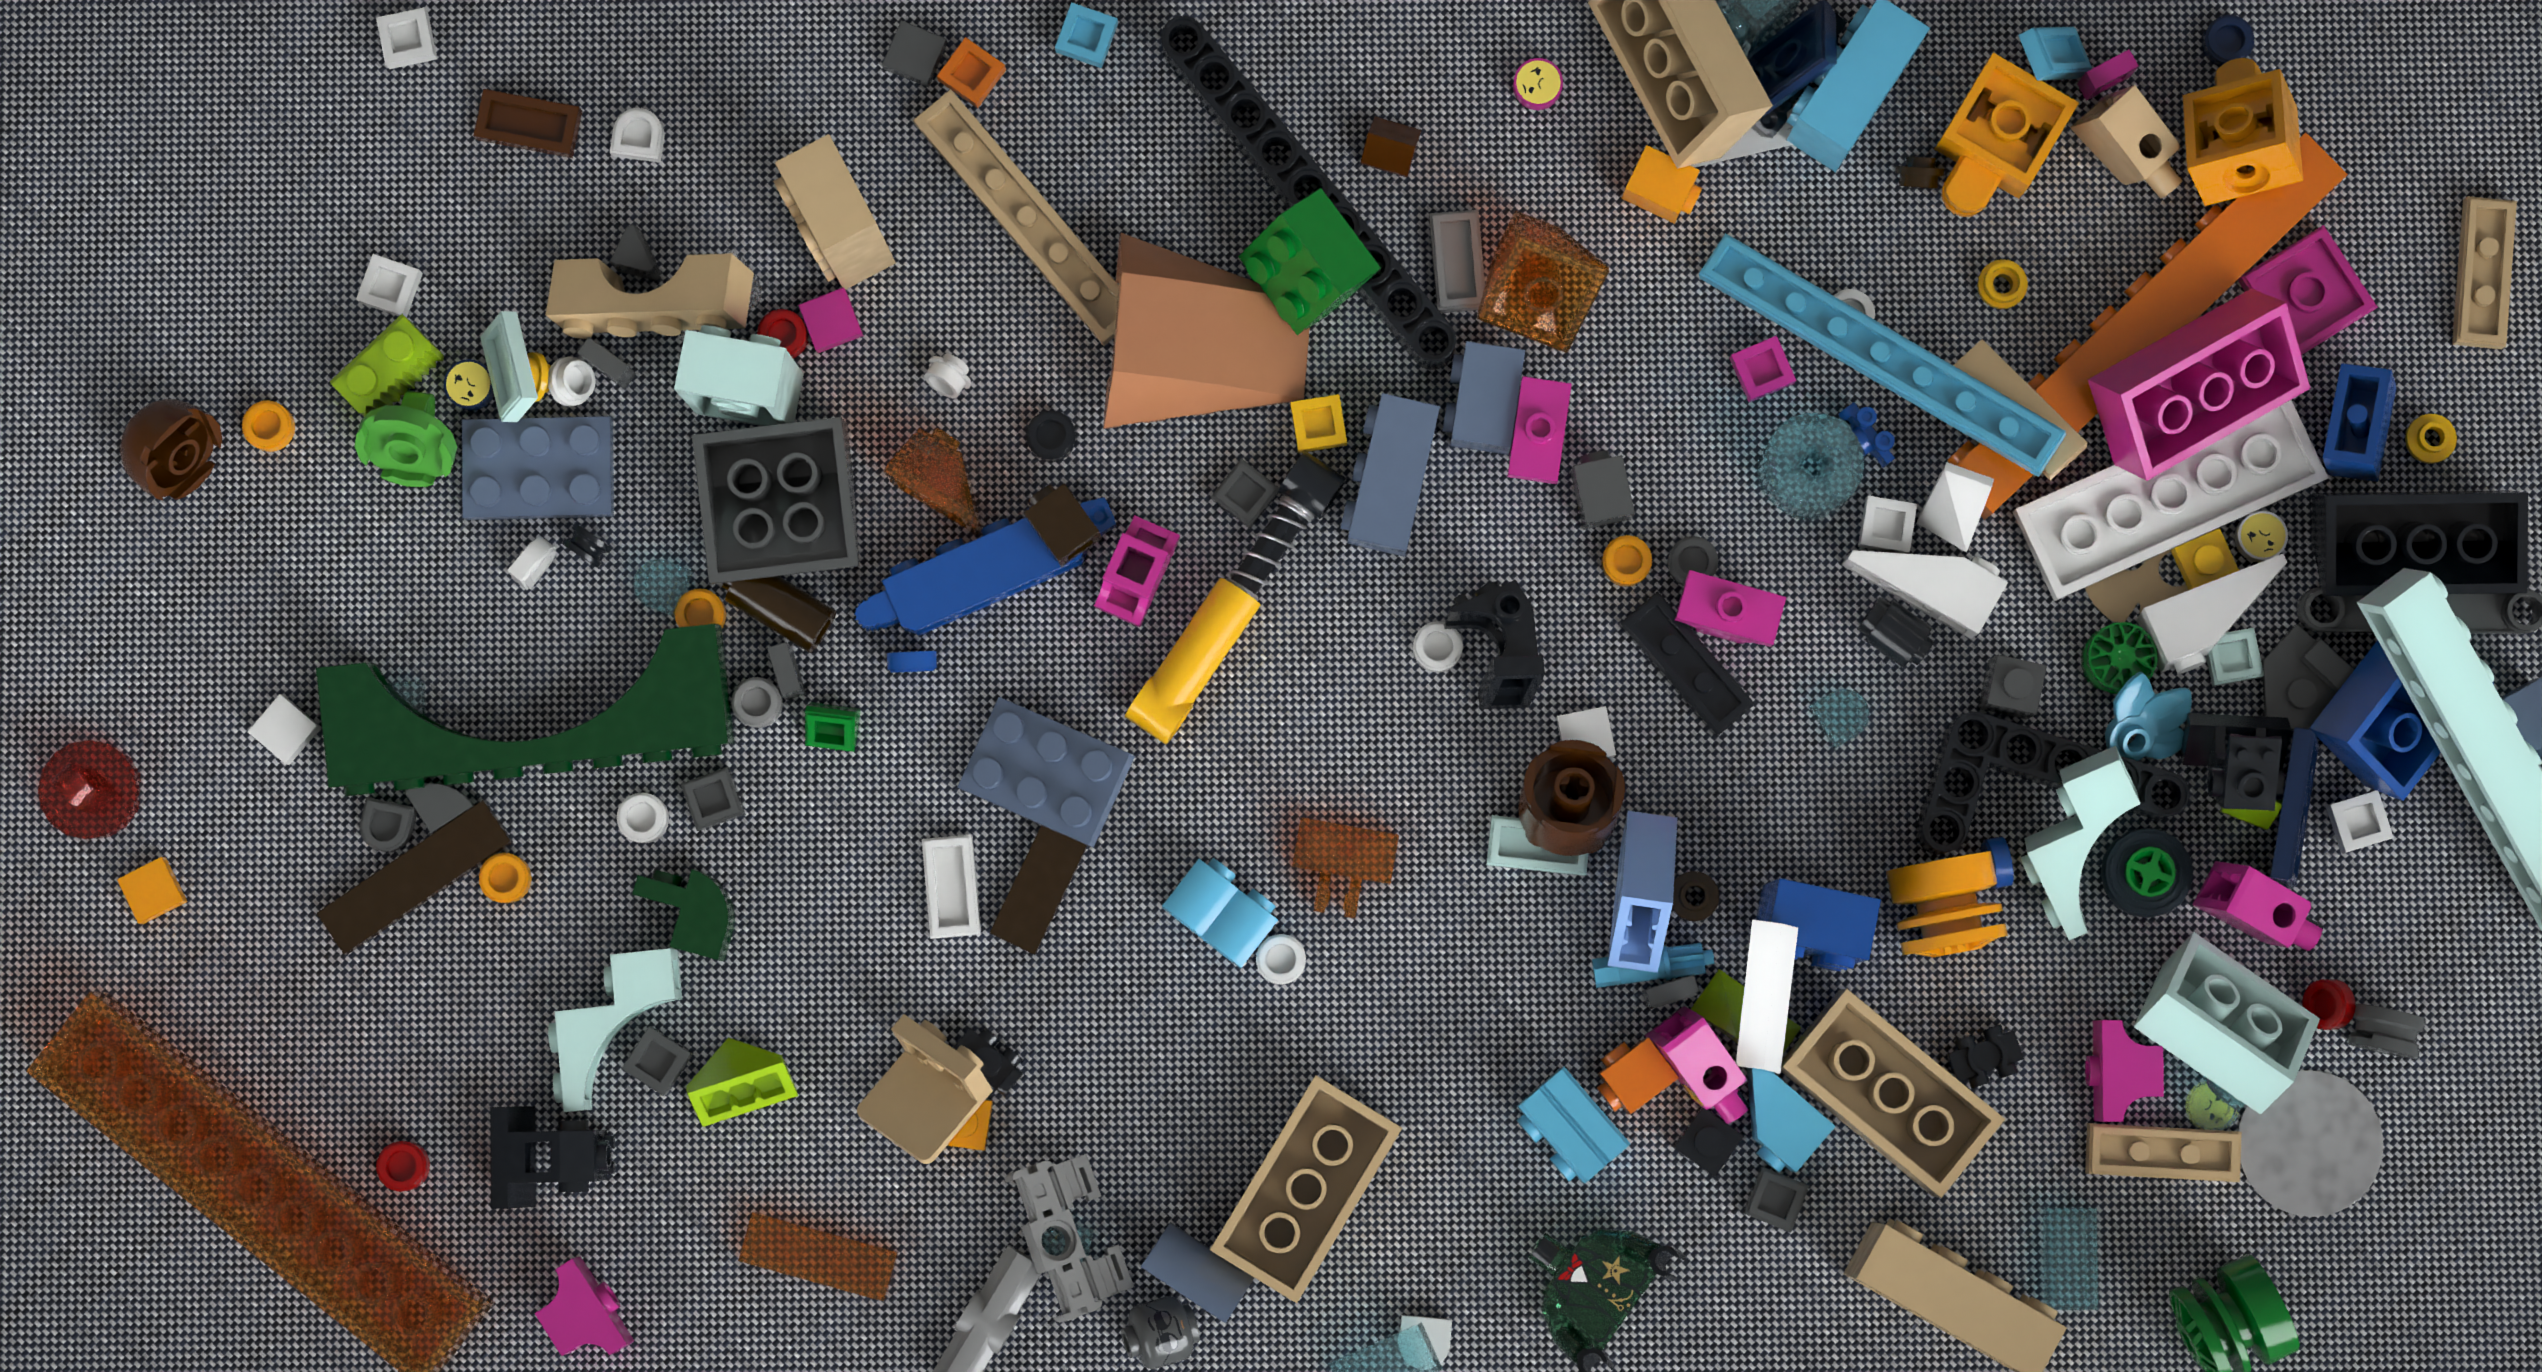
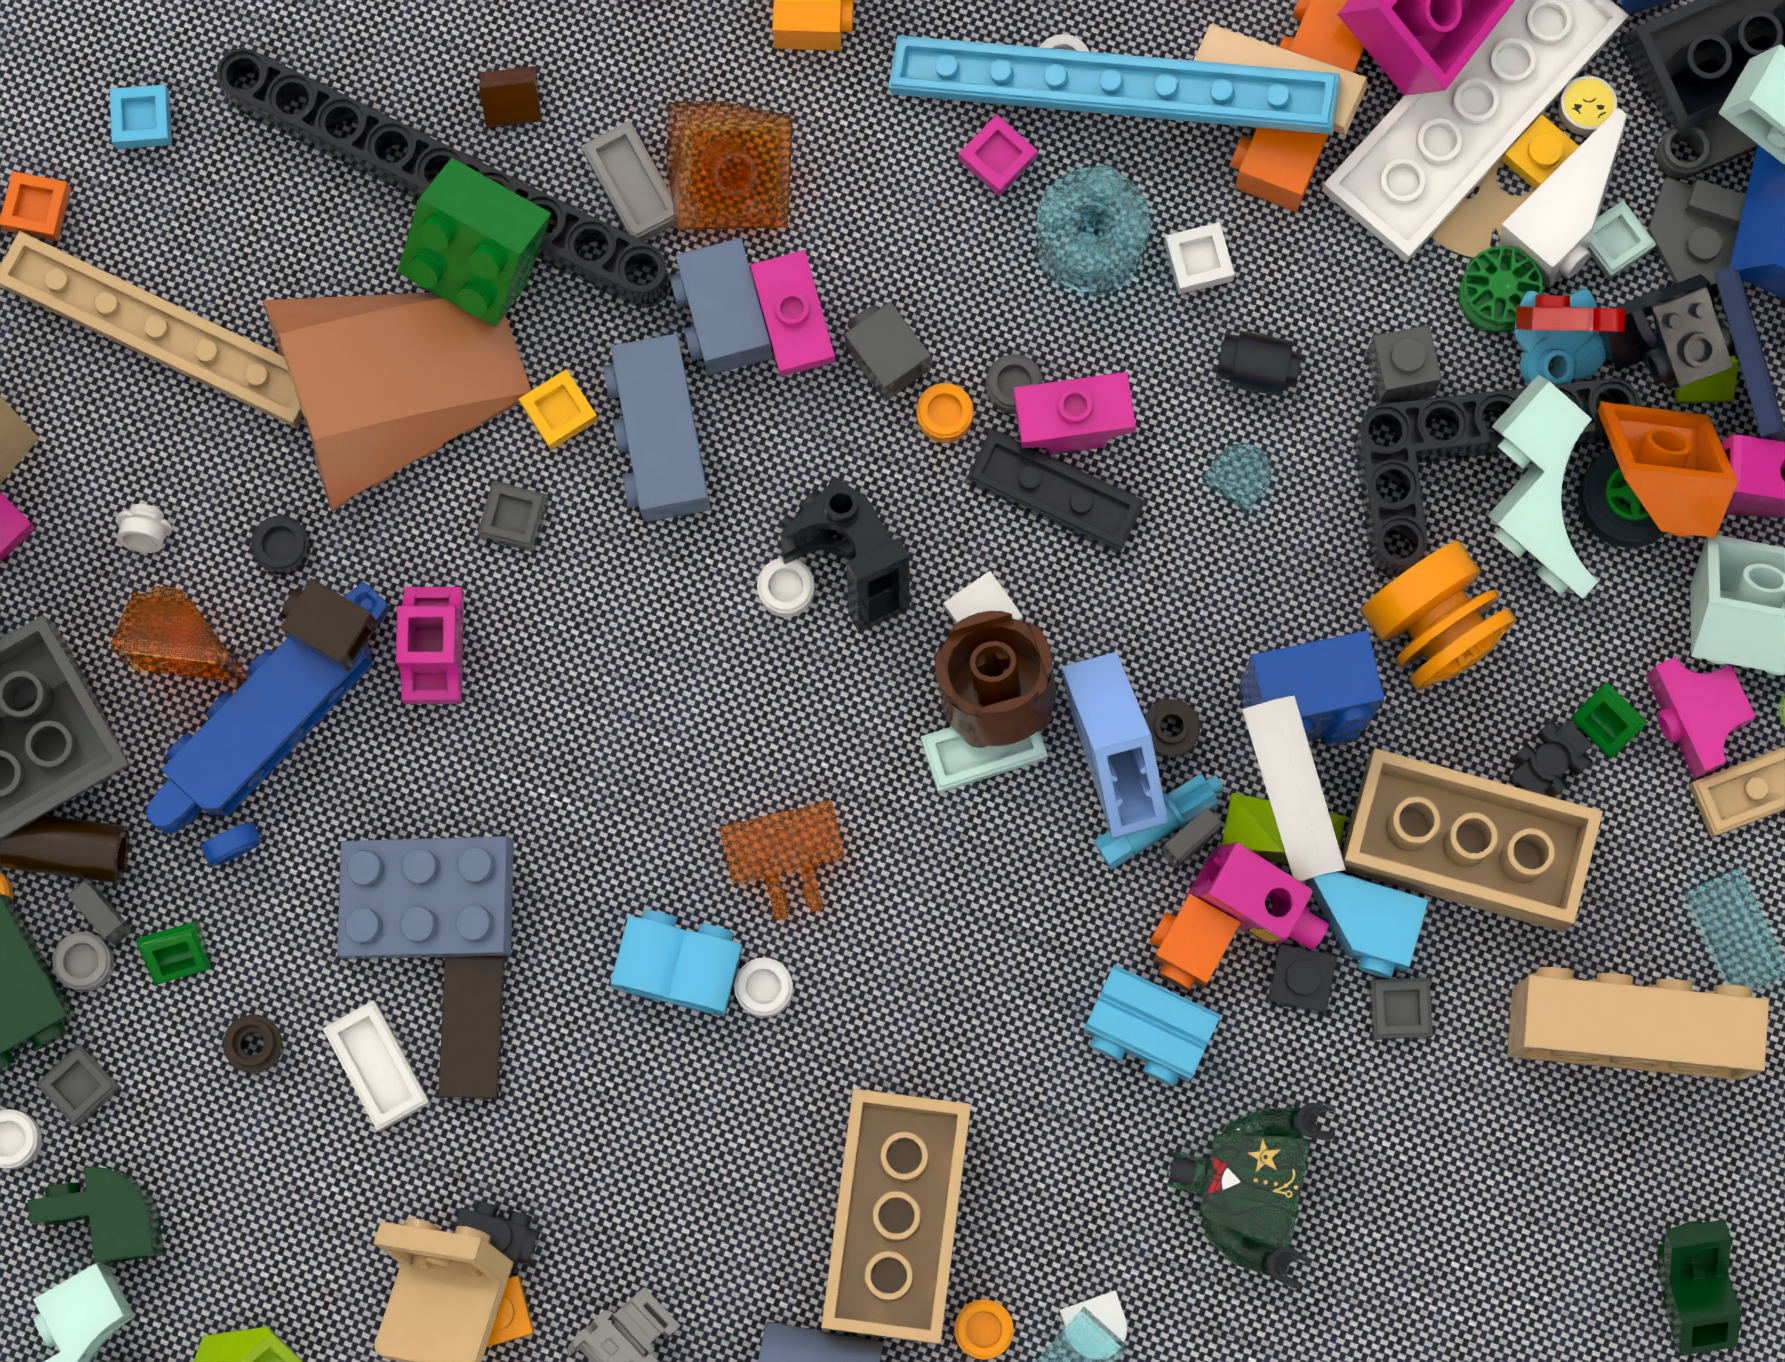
camera: 25 degrees left, 5 degrees down
piece [1125,451,1347,745] -> none
blue piece [1838,402,1895,468] -> none
white slope [1842,550,2008,639] -> none
white slope [1917,462,1994,553] -> none
blue tile [1981,836,2014,889] -> none
none -> dark brown plate [223,1014,283,1074]
none -> light orange tile [954,1300,1014,1360]
none -> red plate [1516,295,1625,332]
none -> green slope [1570,682,1648,759]
none -> orange slope [1597,402,1738,538]

